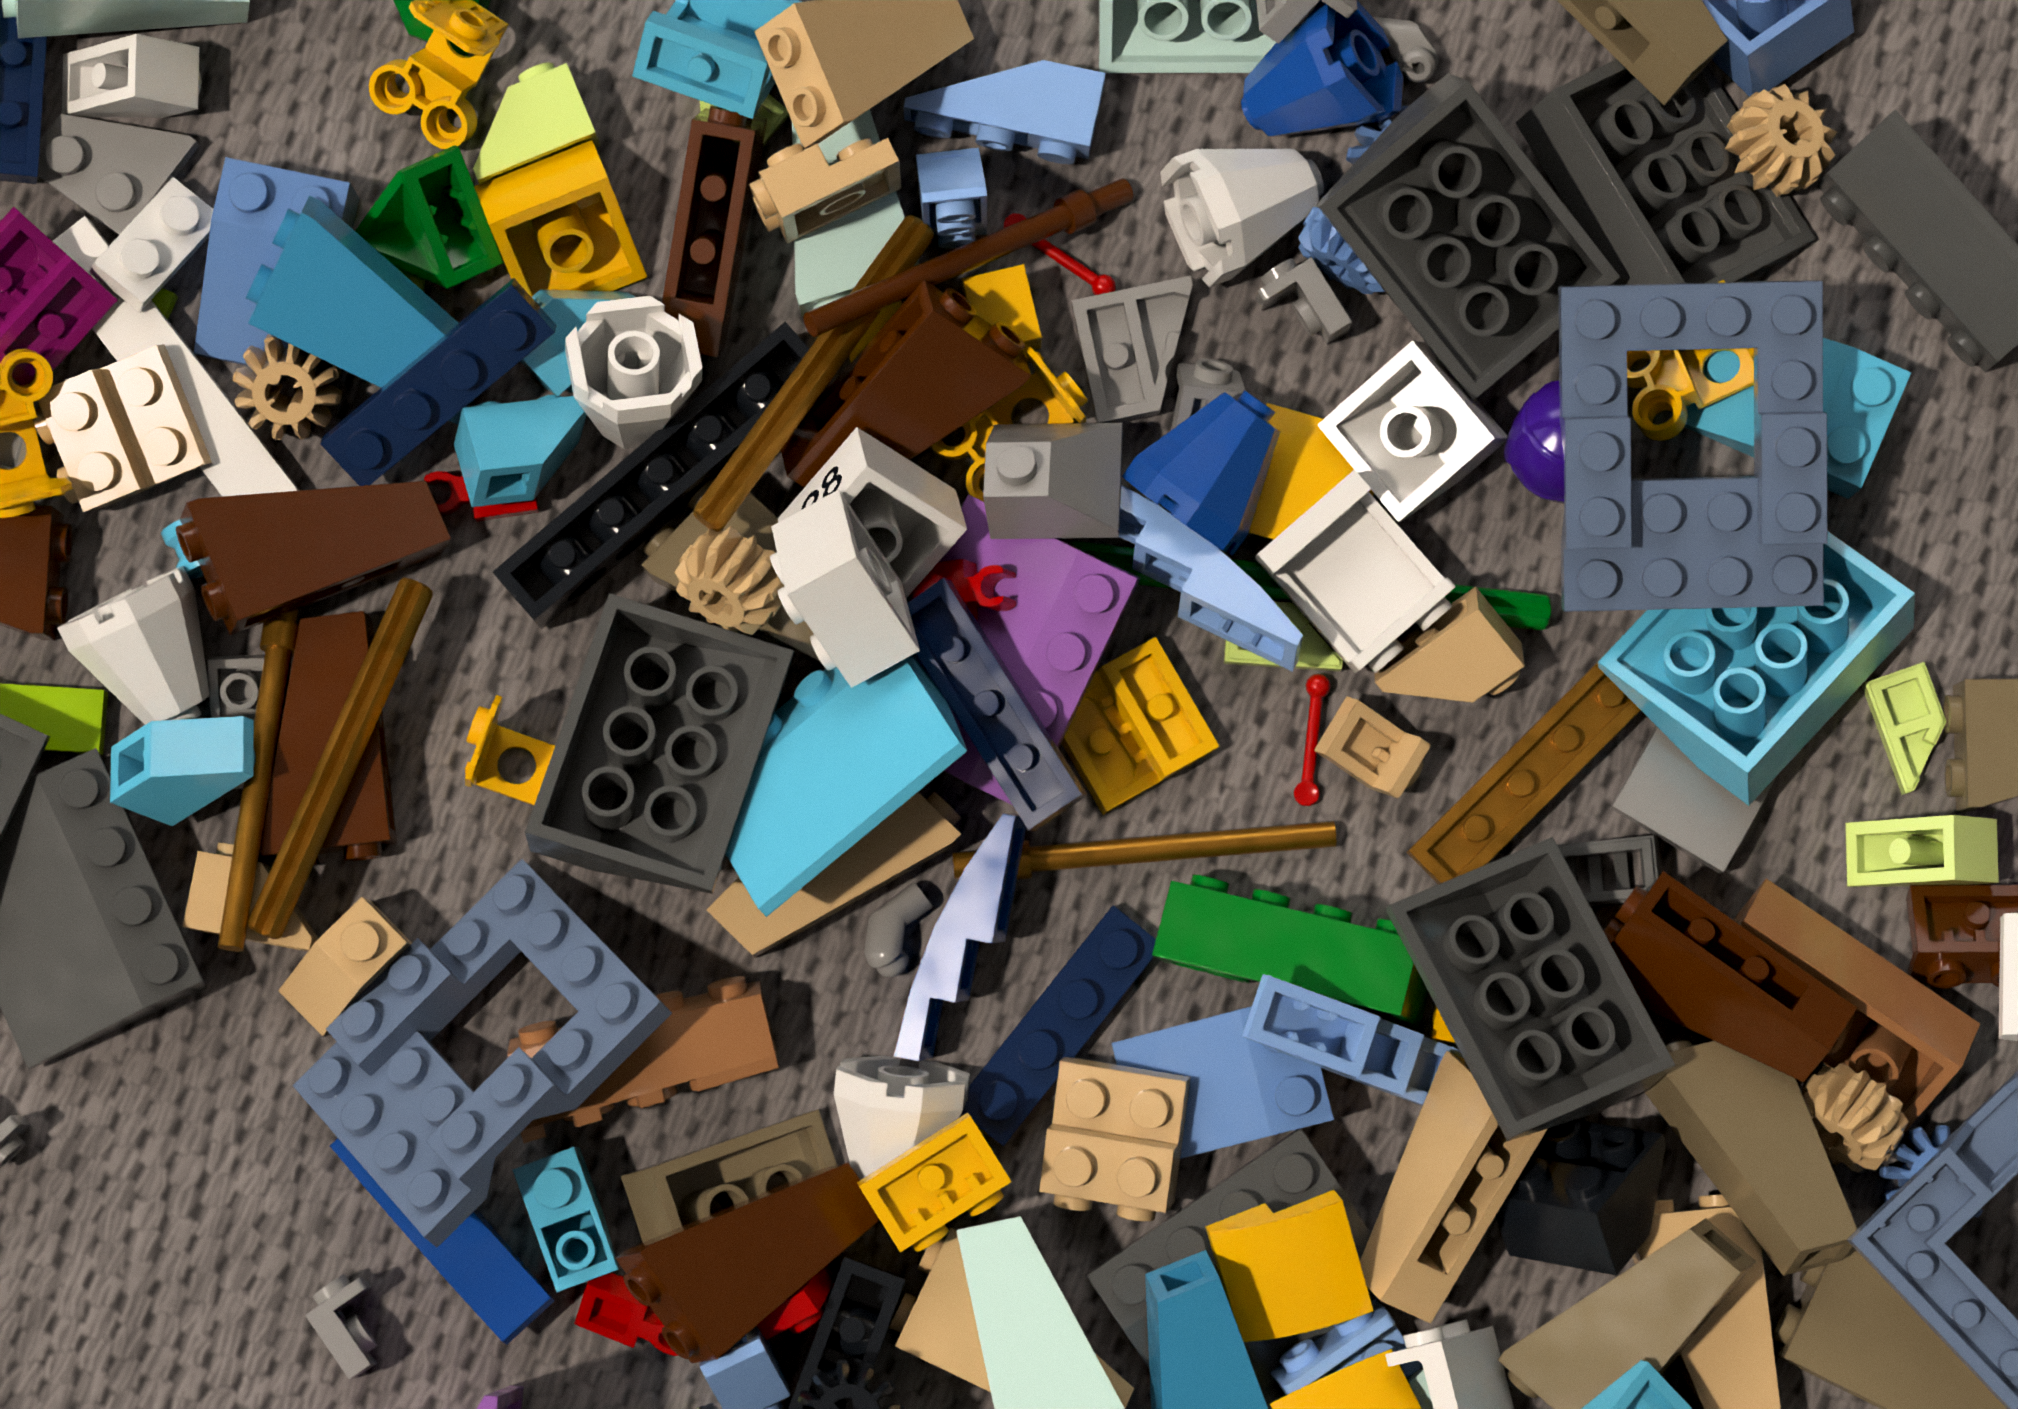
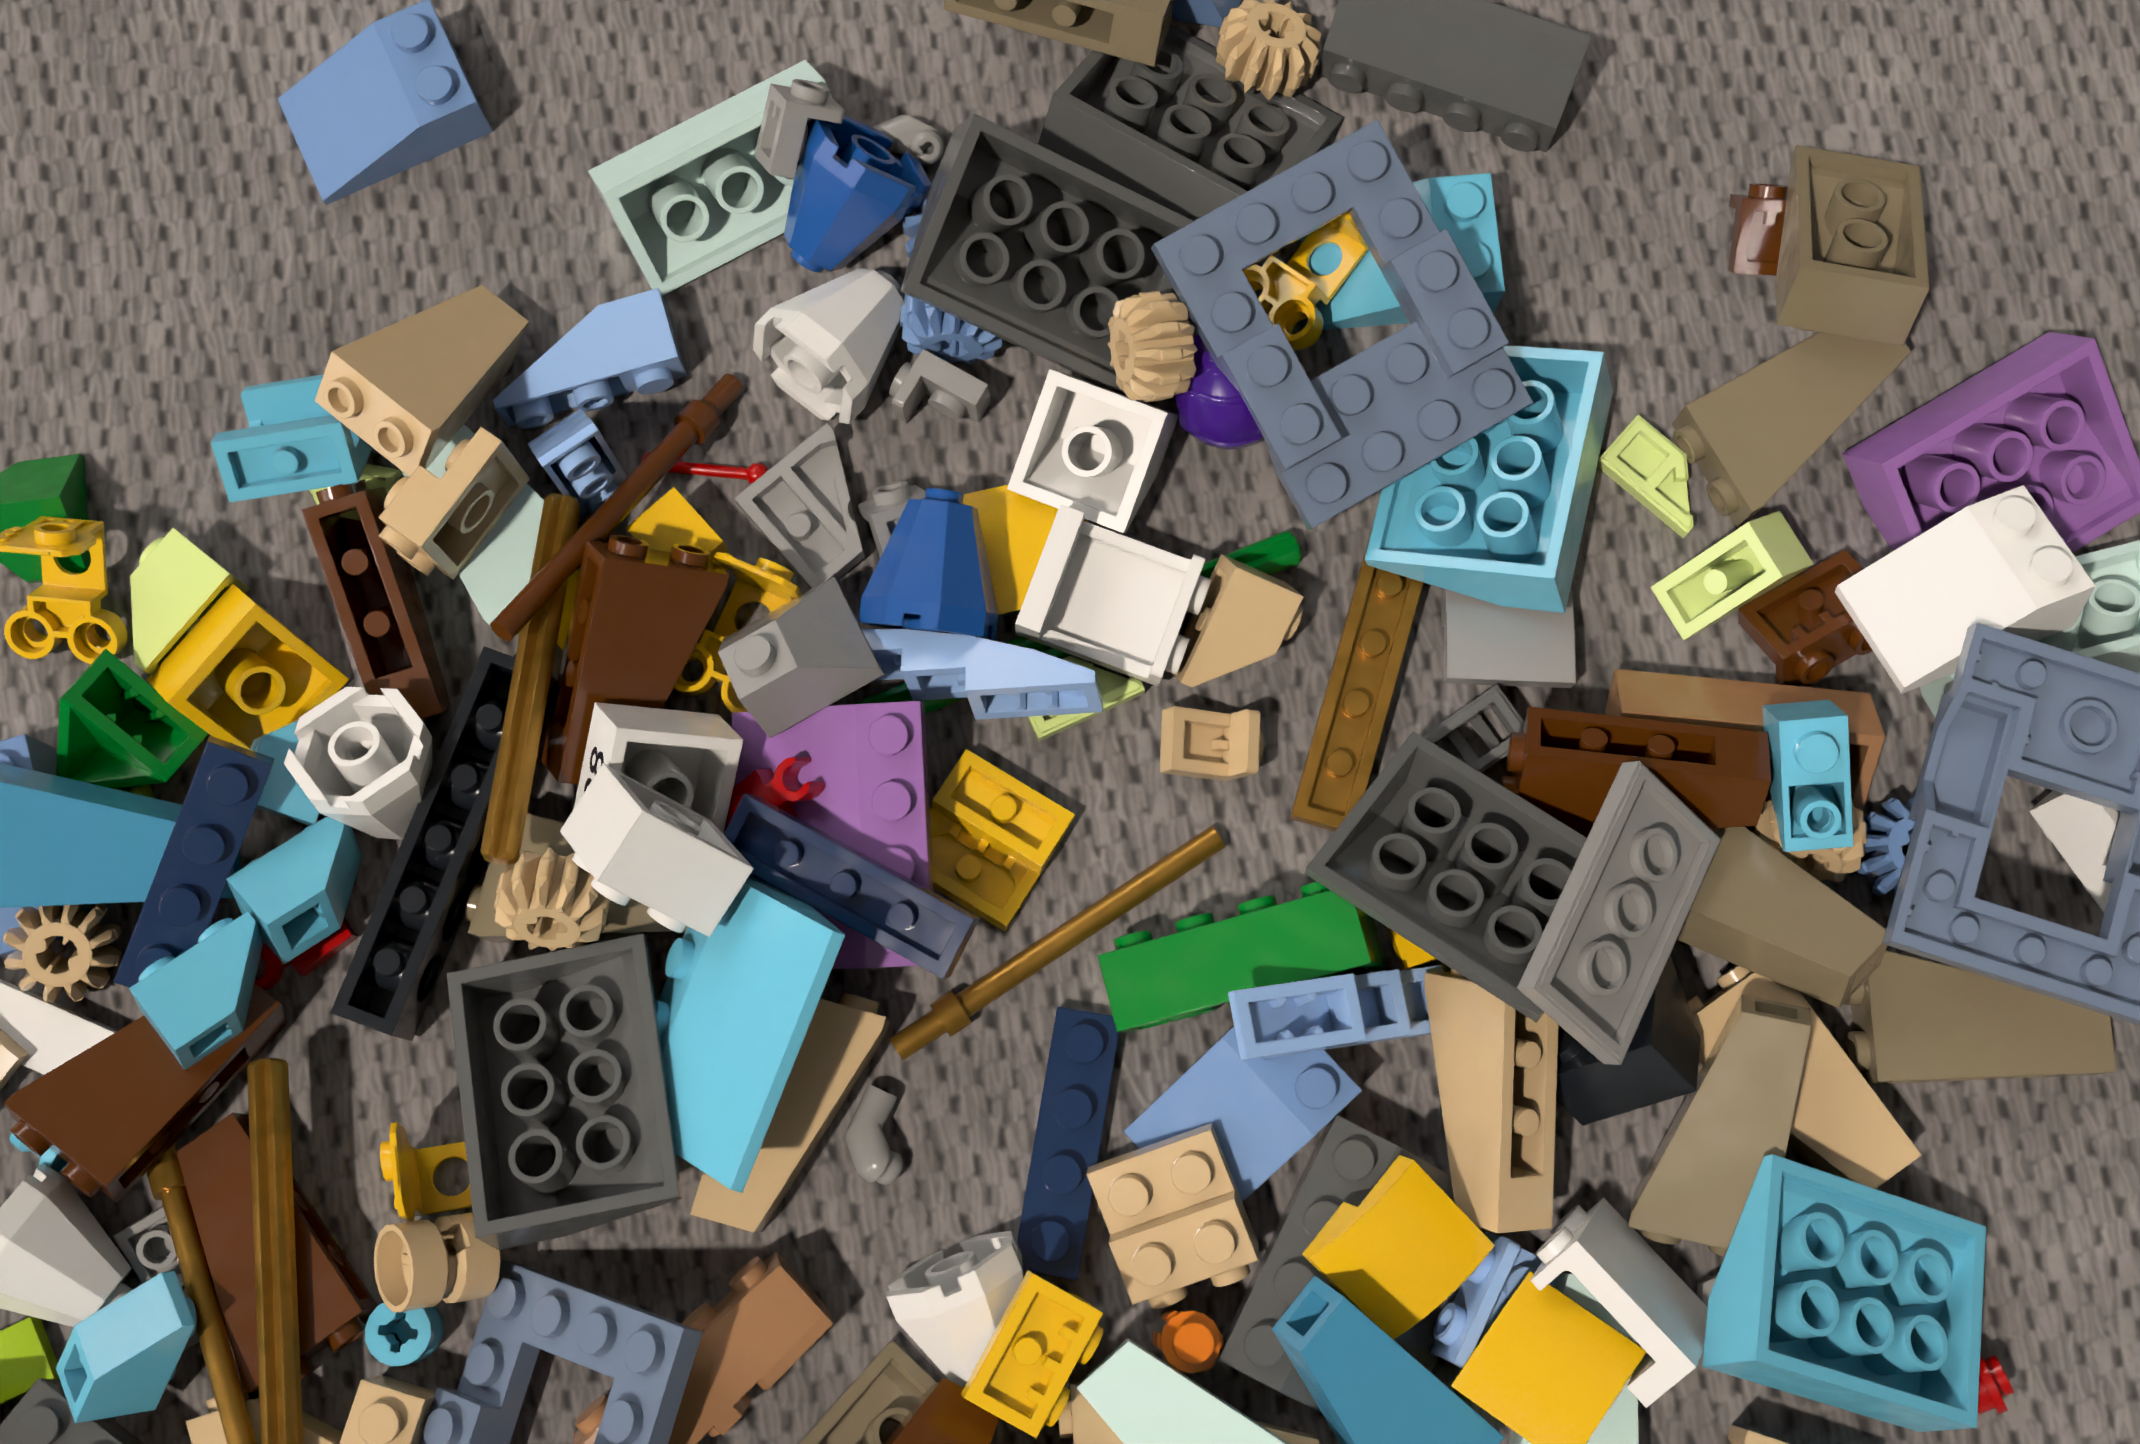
camera: 25 degrees left, 5 degrees down
slope [894,813,1026,1061] -> none
red hinge [1293,674,1331,806] -> none
none -> medium azure slope [129,911,263,1070]
none -> medium azure wheel [365,1303,444,1366]
none -> tan wheel [374,1212,501,1312]
none -> tan gear [1107,291,1198,402]
none -> orange arm [1152,1308,1224,1373]
none -> light grey tile [1517,761,1721,1065]
none -> medium azure slope [1762,700,1853,852]

